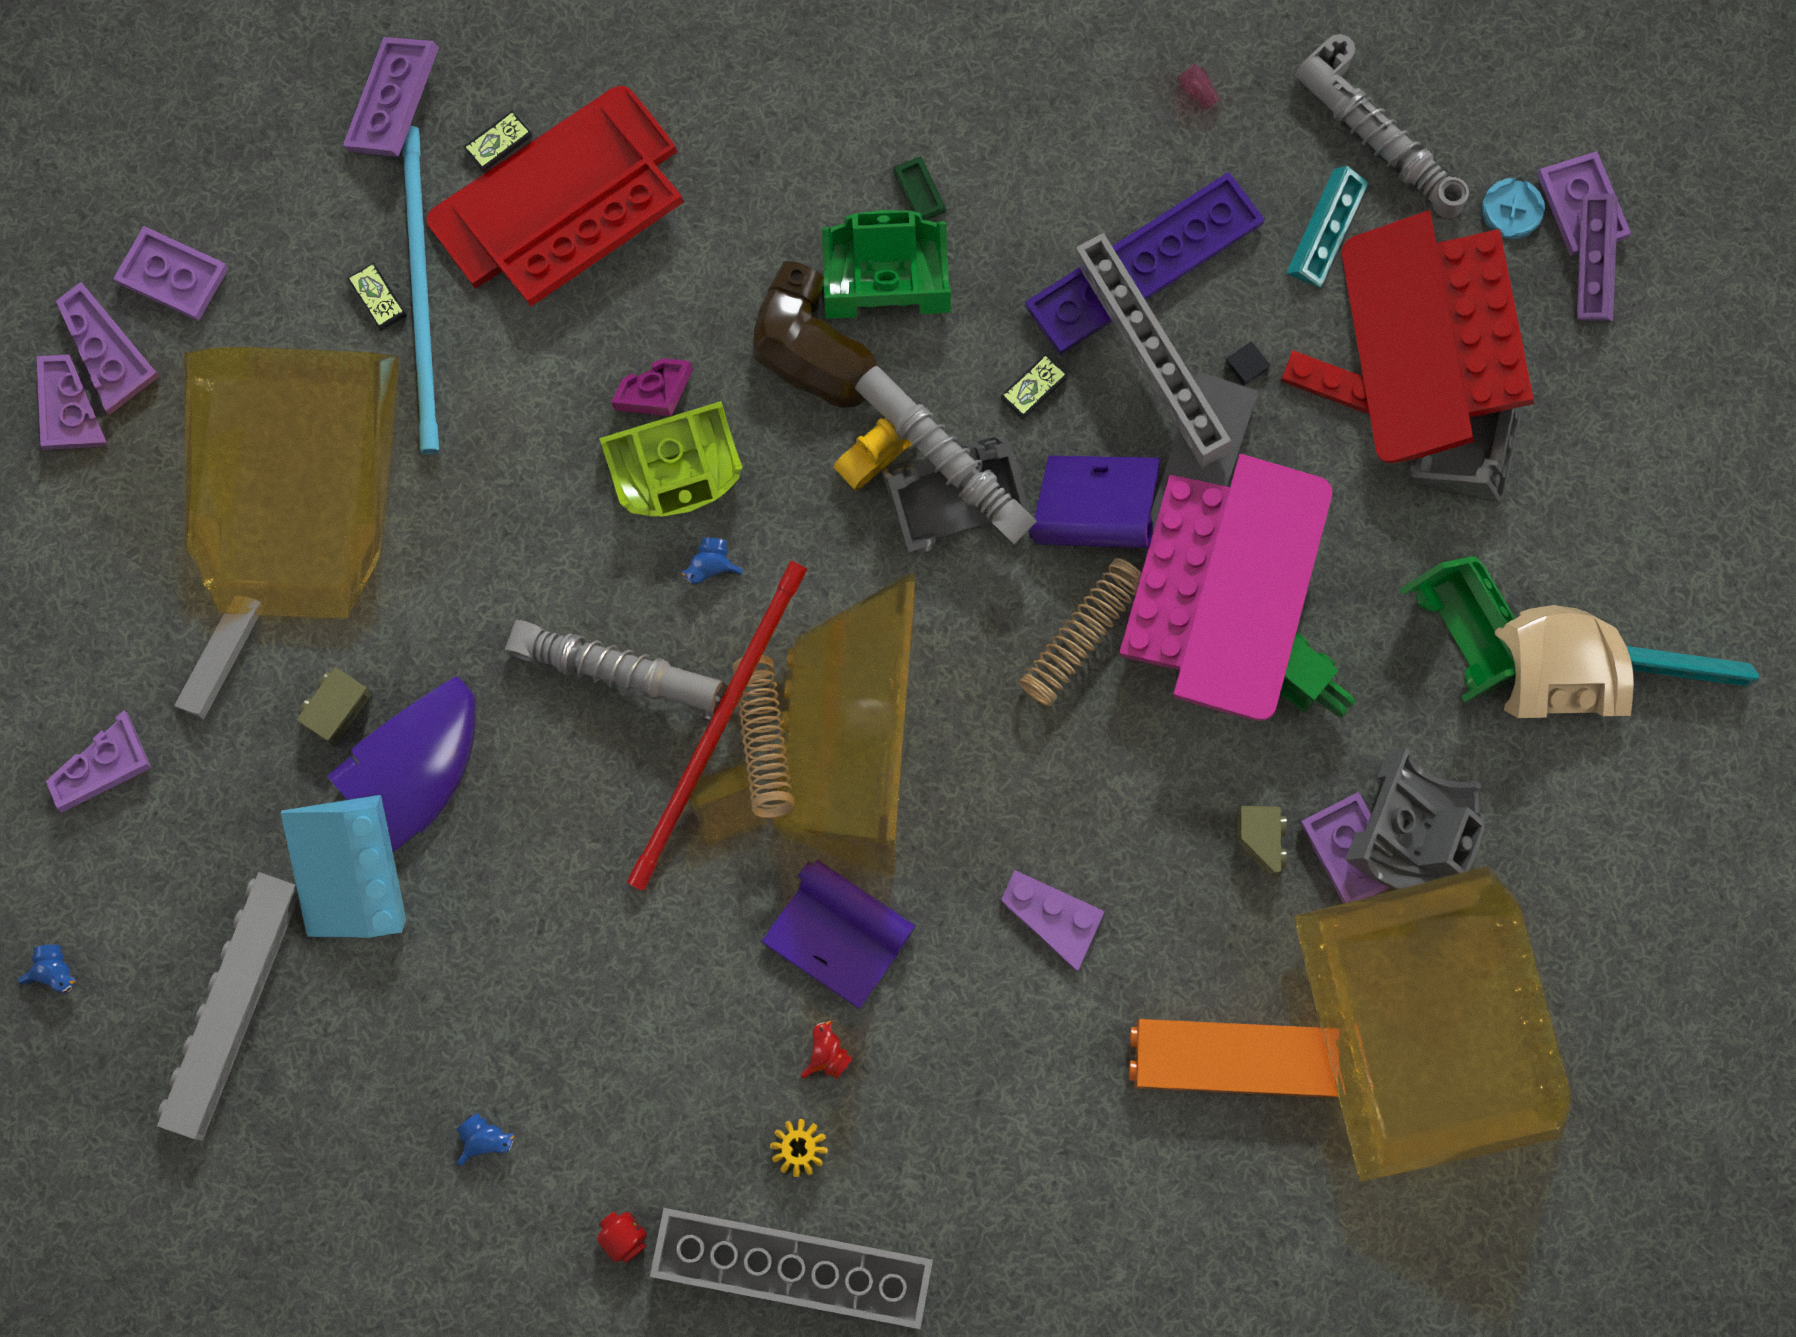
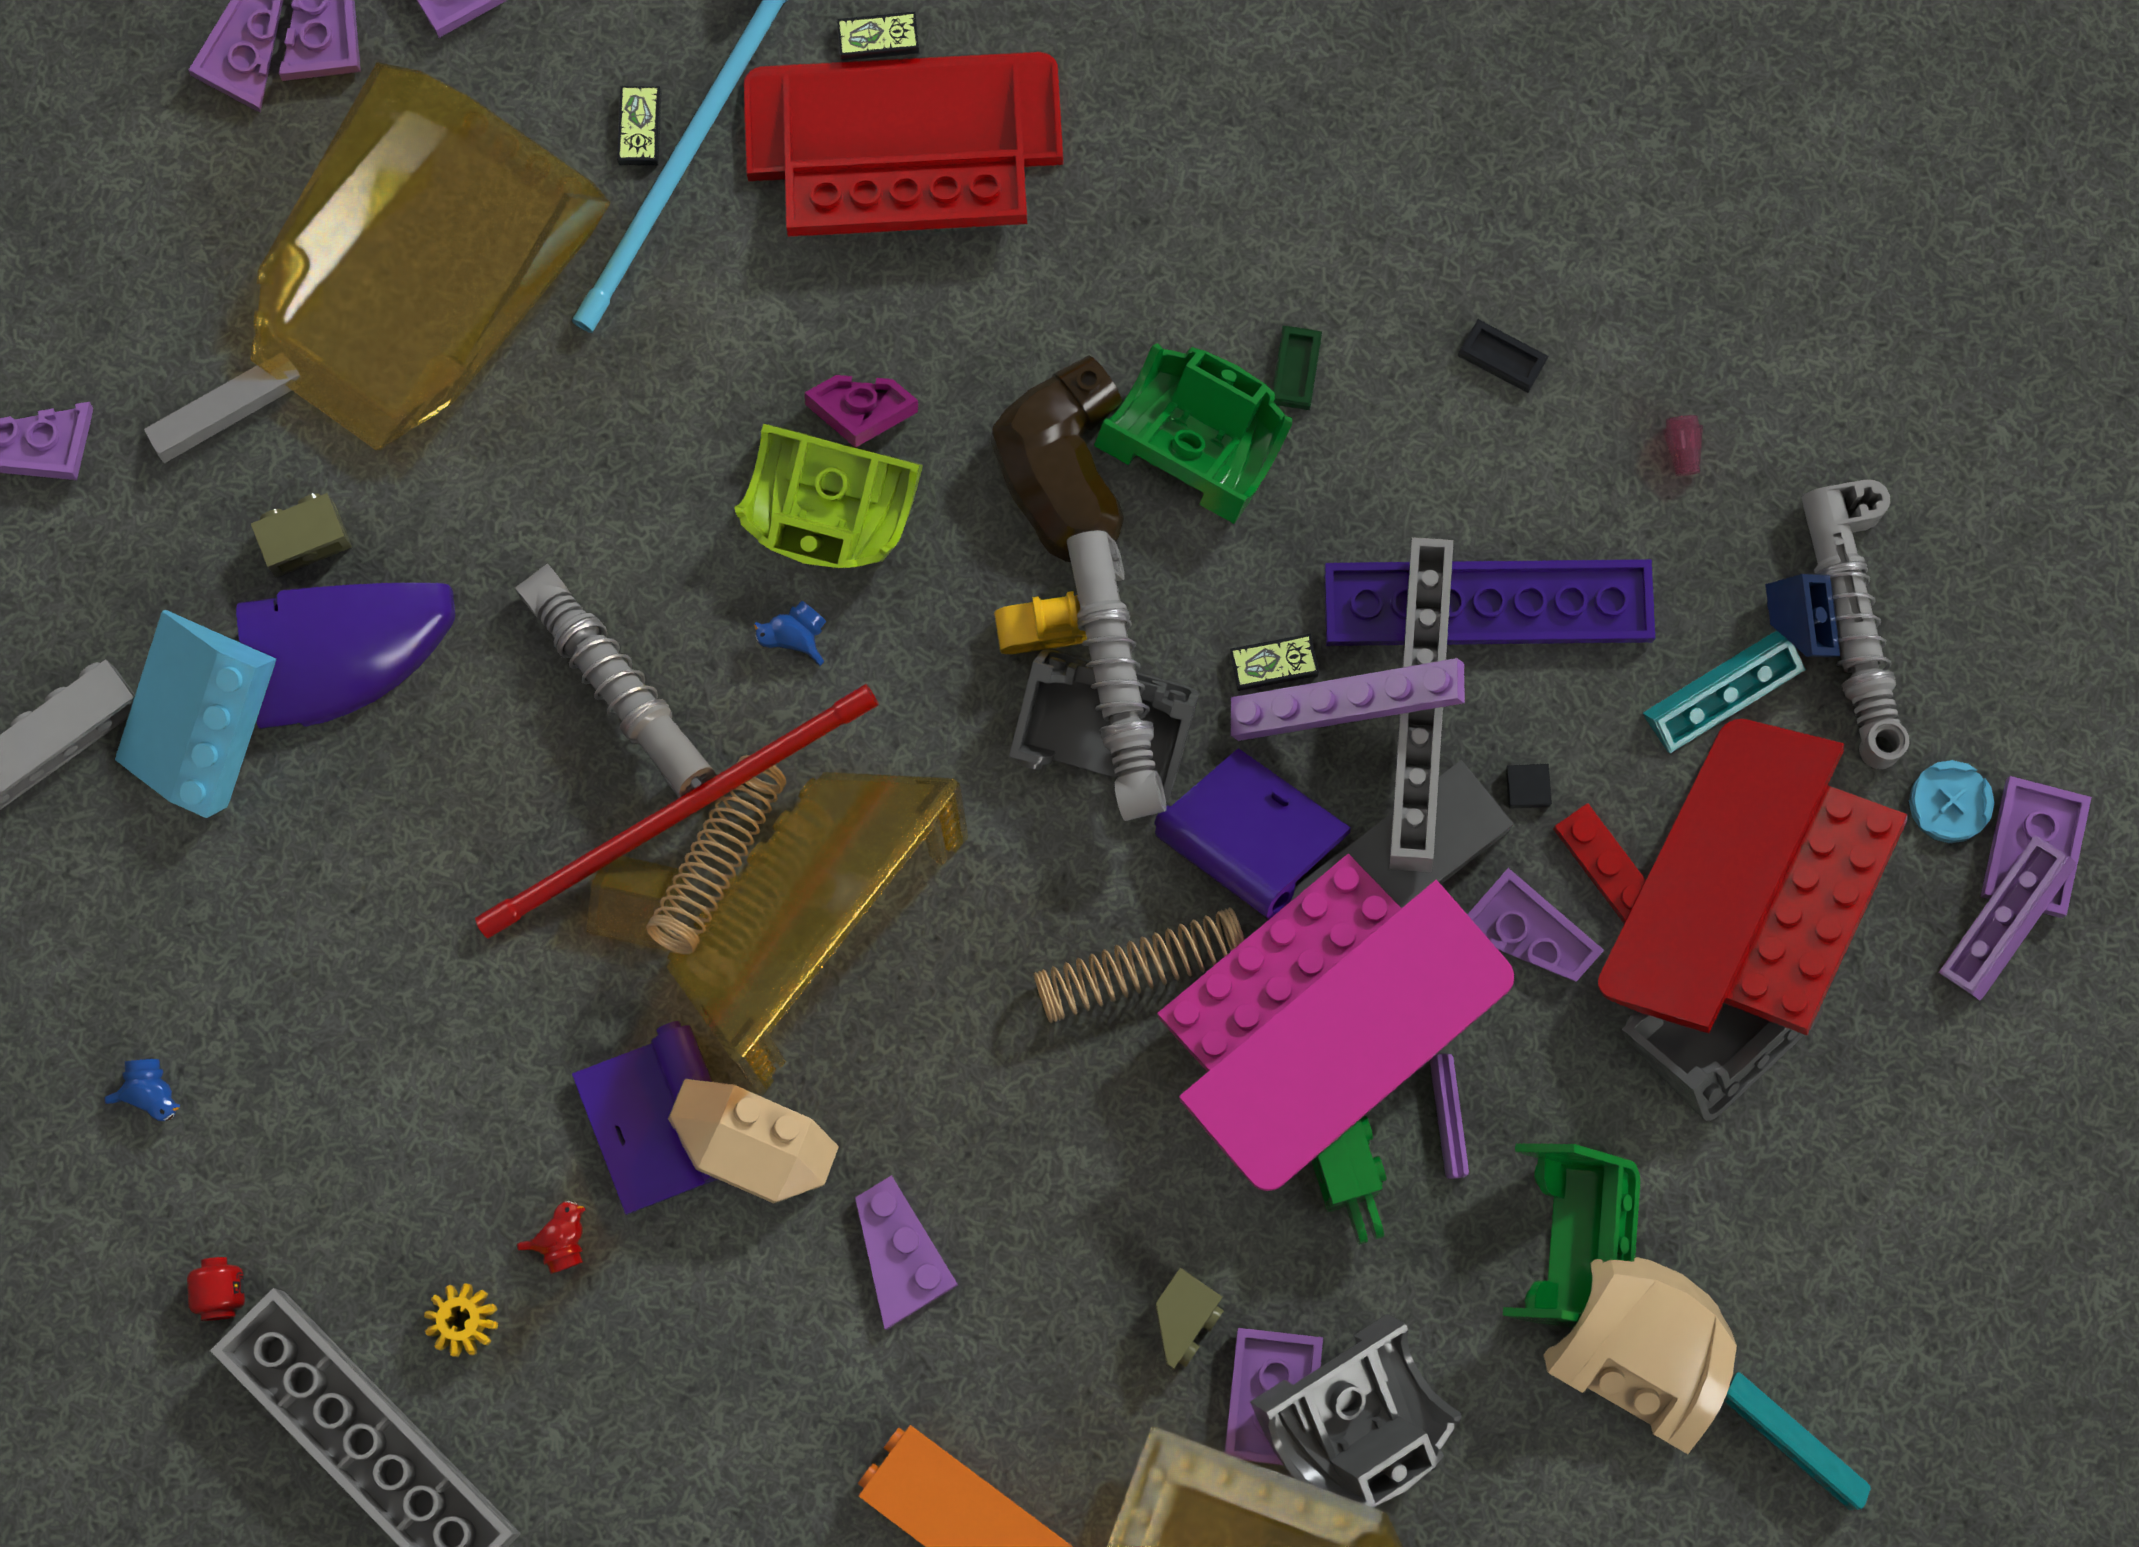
camera: 35 degrees right, 0 degrees up
none -> tan wedge [668,1079,839,1203]
none -> medium lavender plate [1231,658,1465,741]
none -> medium lavender axle [1430,1053,1469,1179]
none -> black tile [1458,319,1549,393]
none -> medium lavender wing [1467,868,1604,982]
none -> dark blue slope [1765,574,1841,657]

